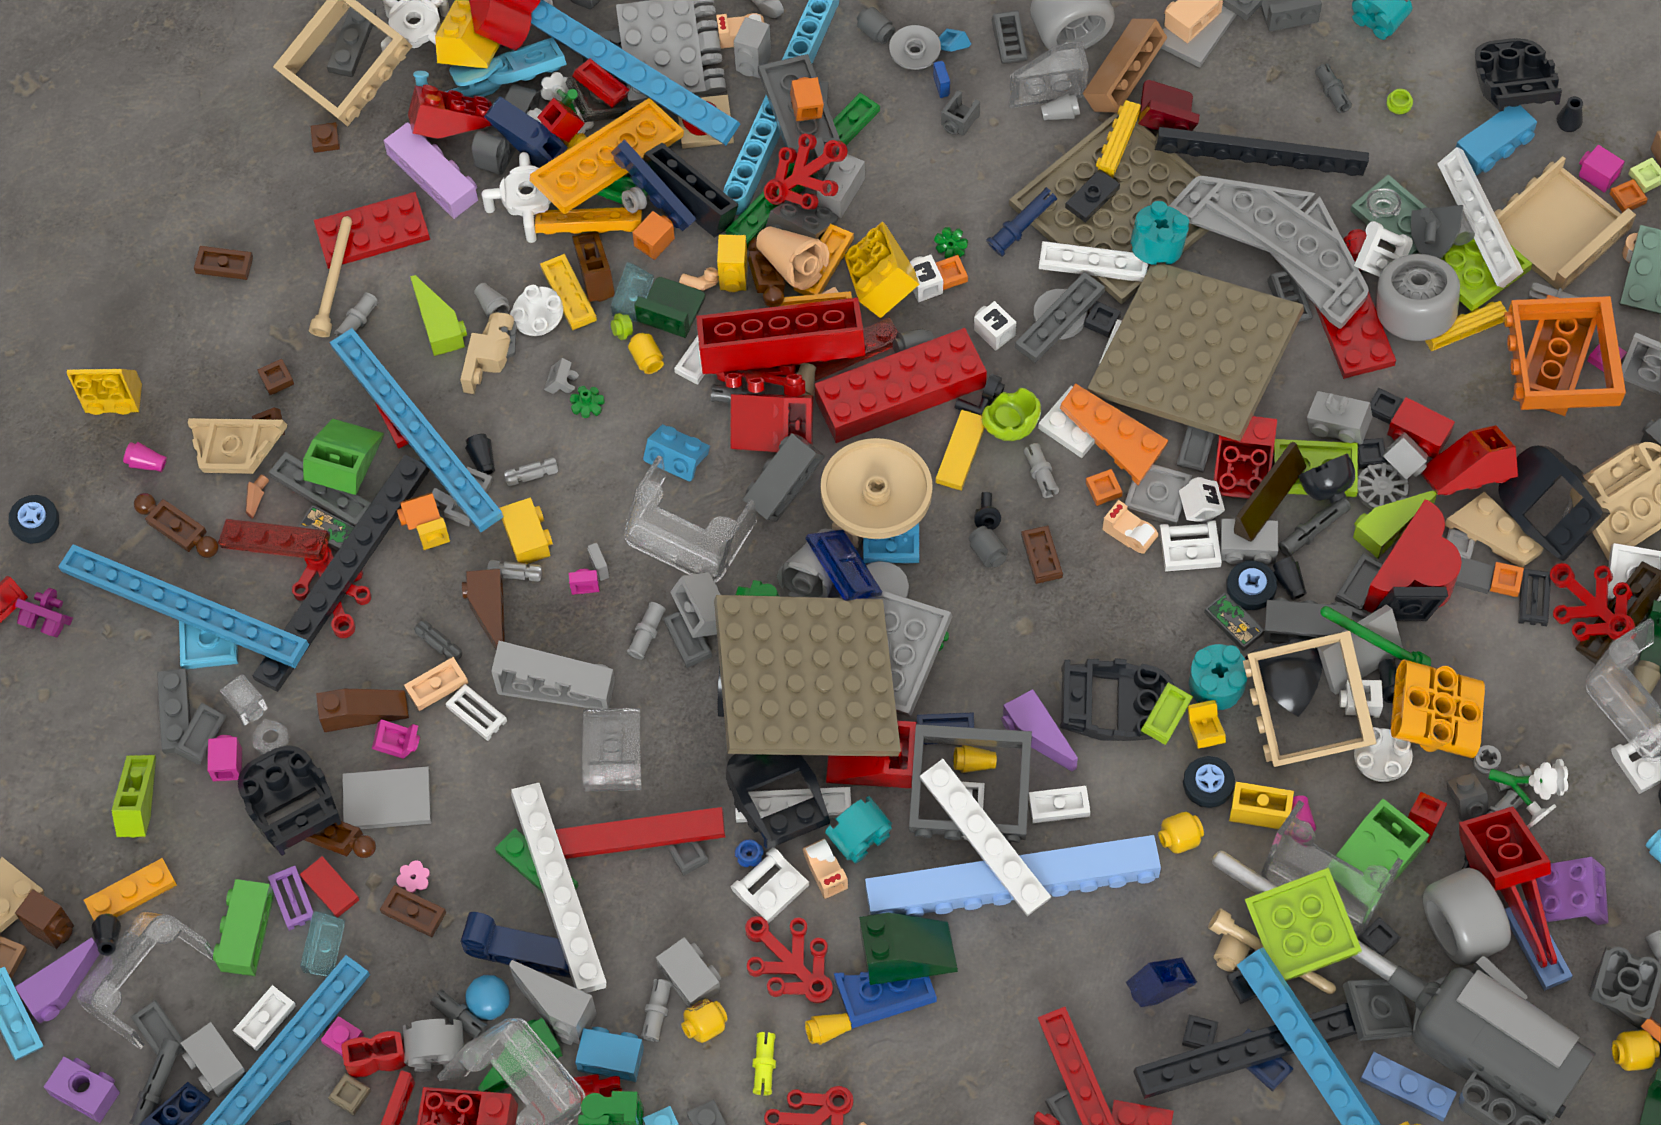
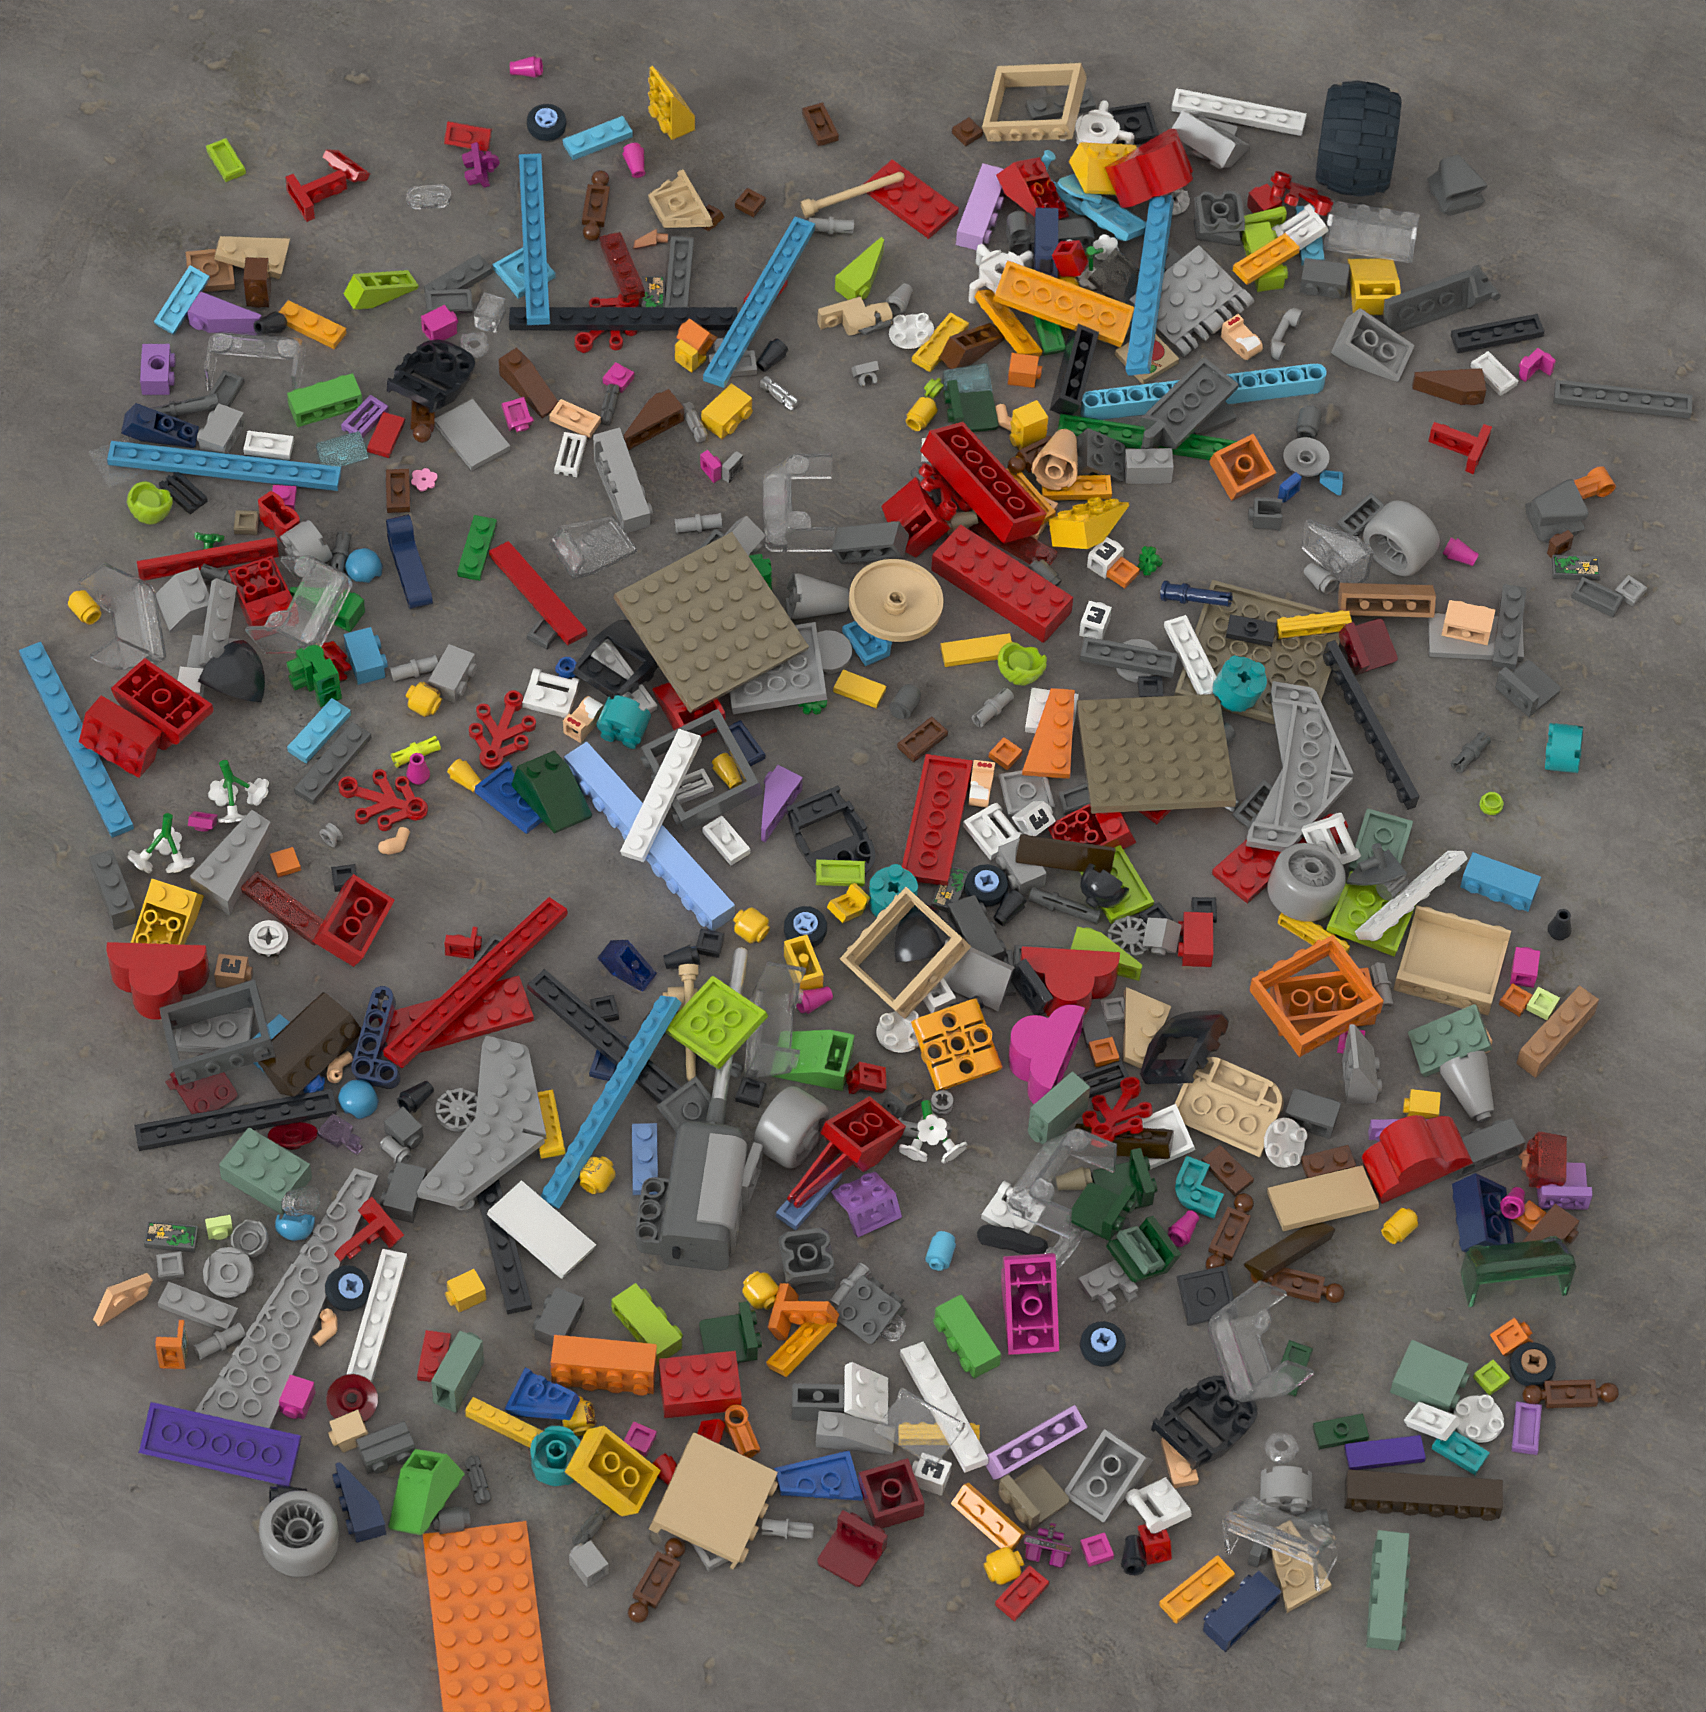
camera: 55 degrees right, 5 degrees down
bright green slope [303,418,384,495] -> none
light grey slope [509,960,597,1045] -> none
white plate [511,783,607,993] -> none
green plant [570,386,605,418] -> none
red tile [572,58,629,108] -> none
dark blue plate [611,140,696,231] -> none
light grey bush [622,186,647,213] -> none
dark azure bracket [643,424,710,481] -> none
light grey brick [734,17,771,78] -> none
red plant [764,134,848,210] -> none
orange brick [790,77,824,121] -> none
clear blue piece [805,530,882,601] -> none
black plate [954,374,1005,416] -> none
black plate [974,492,1001,530] -> none
light grey brick [1307,391,1372,444] -> none
green piece [1320,606,1431,666] -> none
clear piece [1366,188,1401,220] -> none
red slope [1420,425,1518,495] -> none
black slope [1475,38,1562,112] -> none
none -> clear plate [406,184,451,209]
none -> dark pink cone [406,753,430,785]
none -> medium azure plate [563,116,633,160]
none -> dark pink plate [603,362,635,393]
none -> black cone [663,945,701,969]
none -> black tile [696,929,725,958]
none -> yellow tile [833,670,886,709]
none -> red plate [902,754,973,886]
none -> dark pink brick [1008,1005,1085,1105]
none -> sand green brick [1028,1071,1090,1147]
none -> orange brick [1209,433,1276,501]

